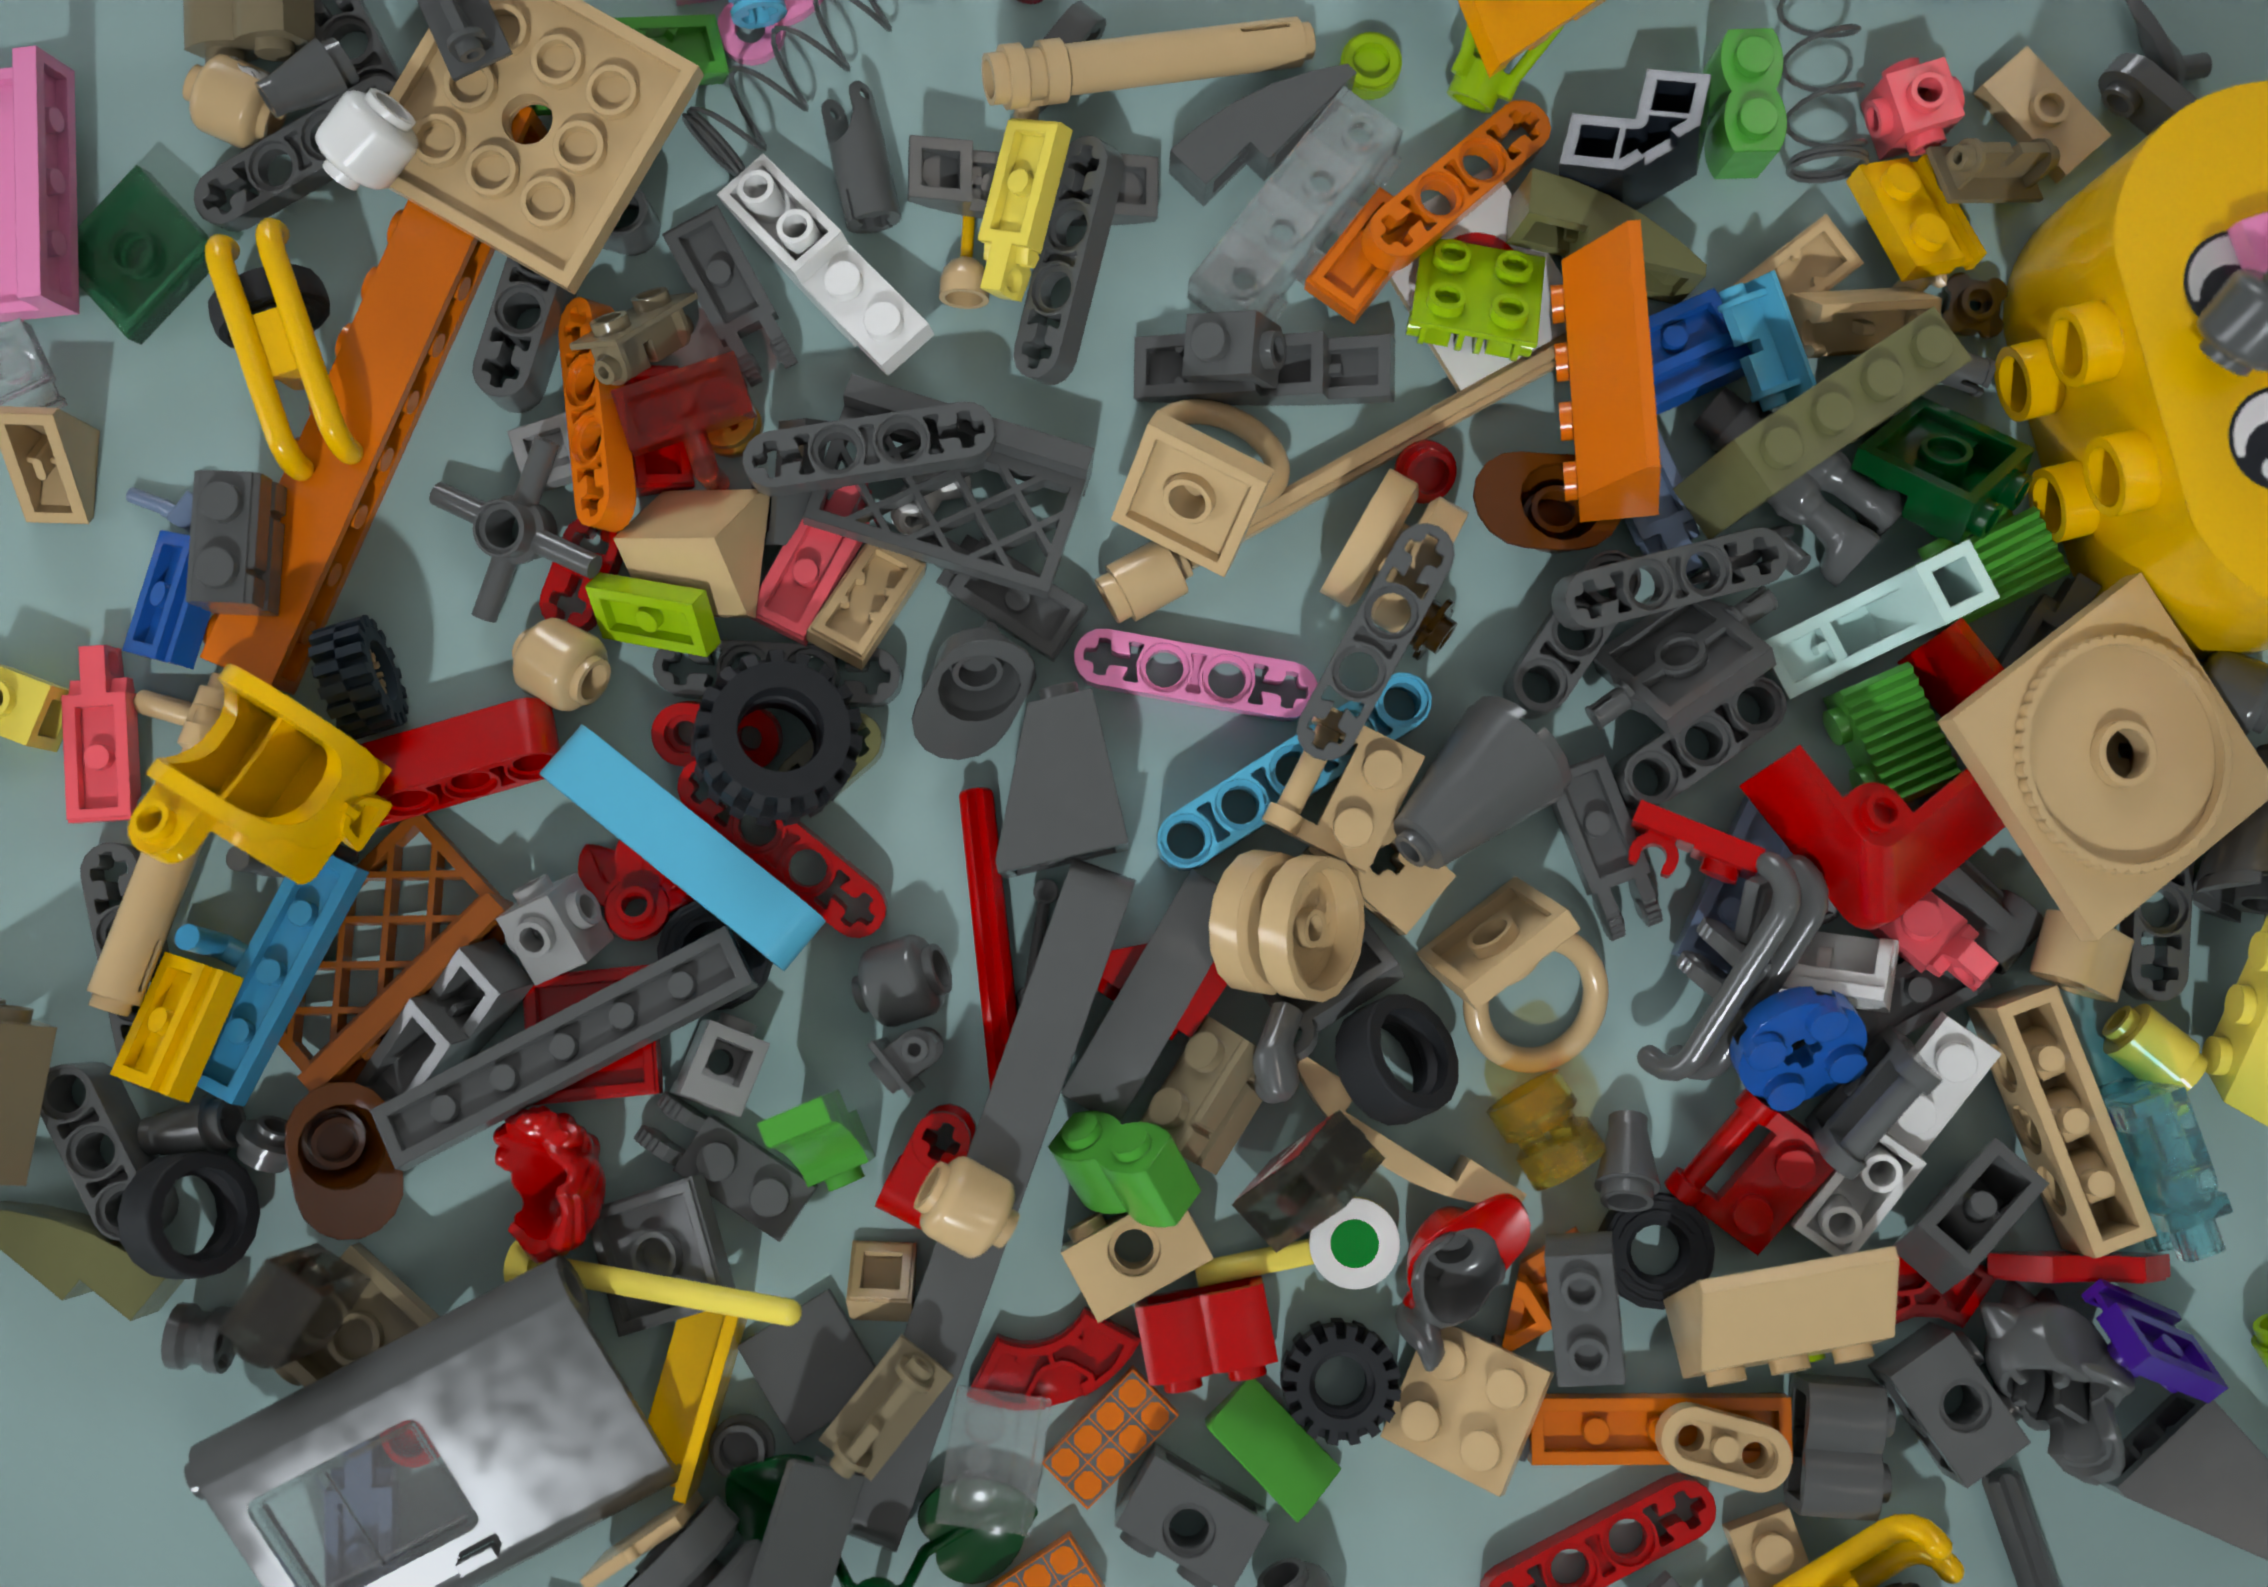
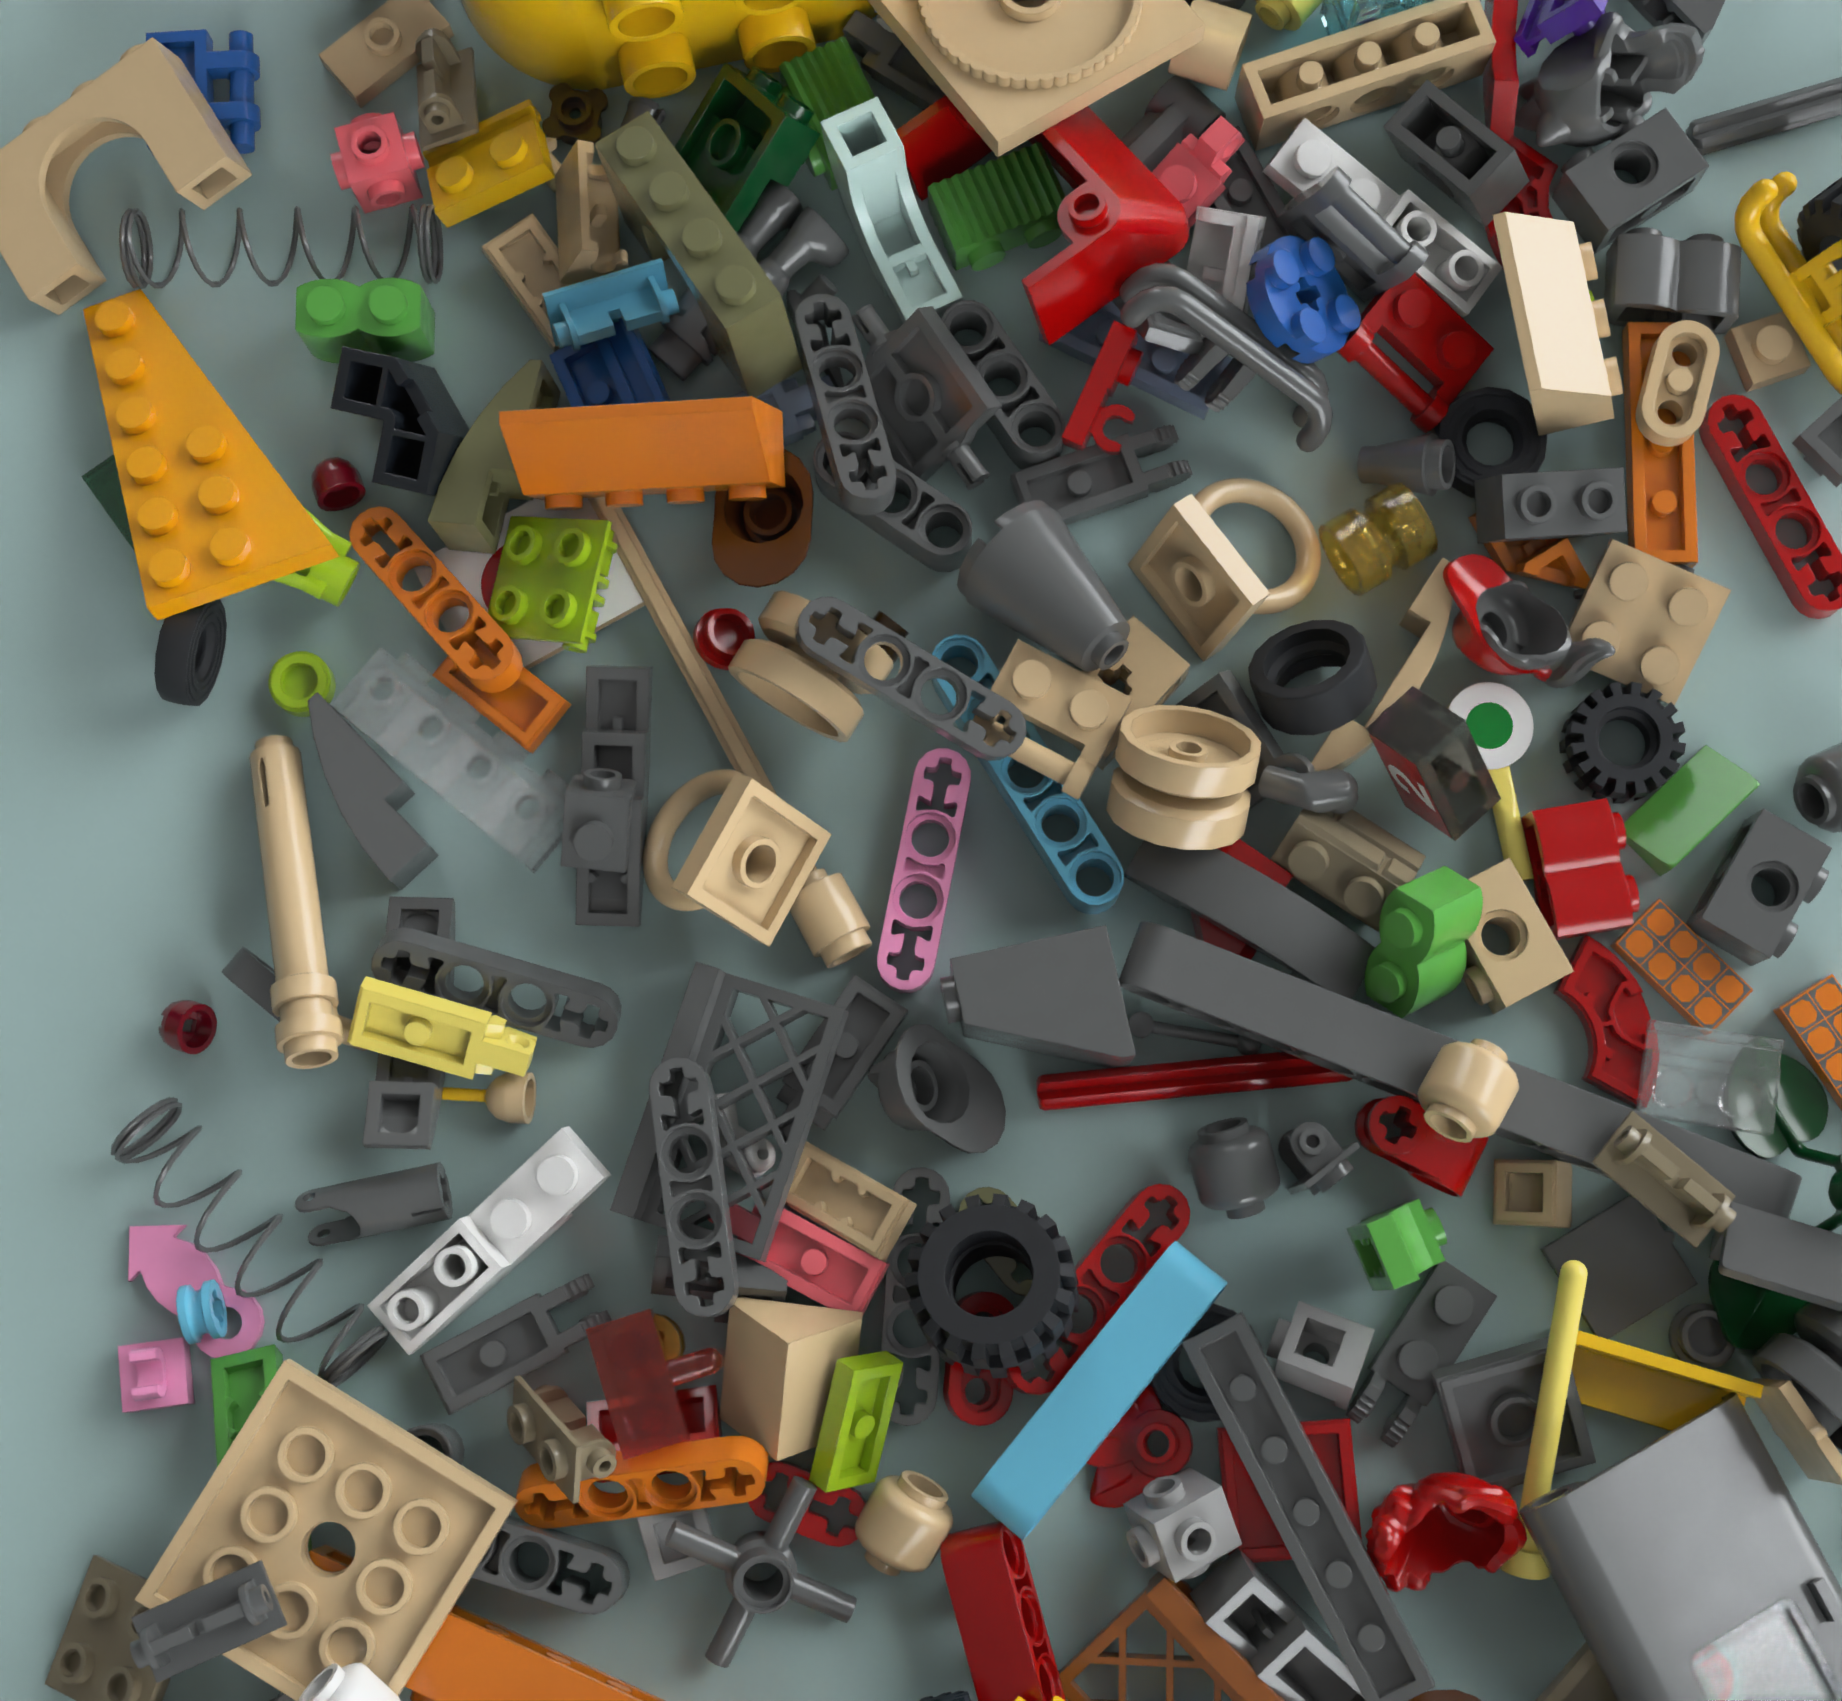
camera: 80 degrees left, 5 degrees down
none -> dark red hinge [311,457,366,511]

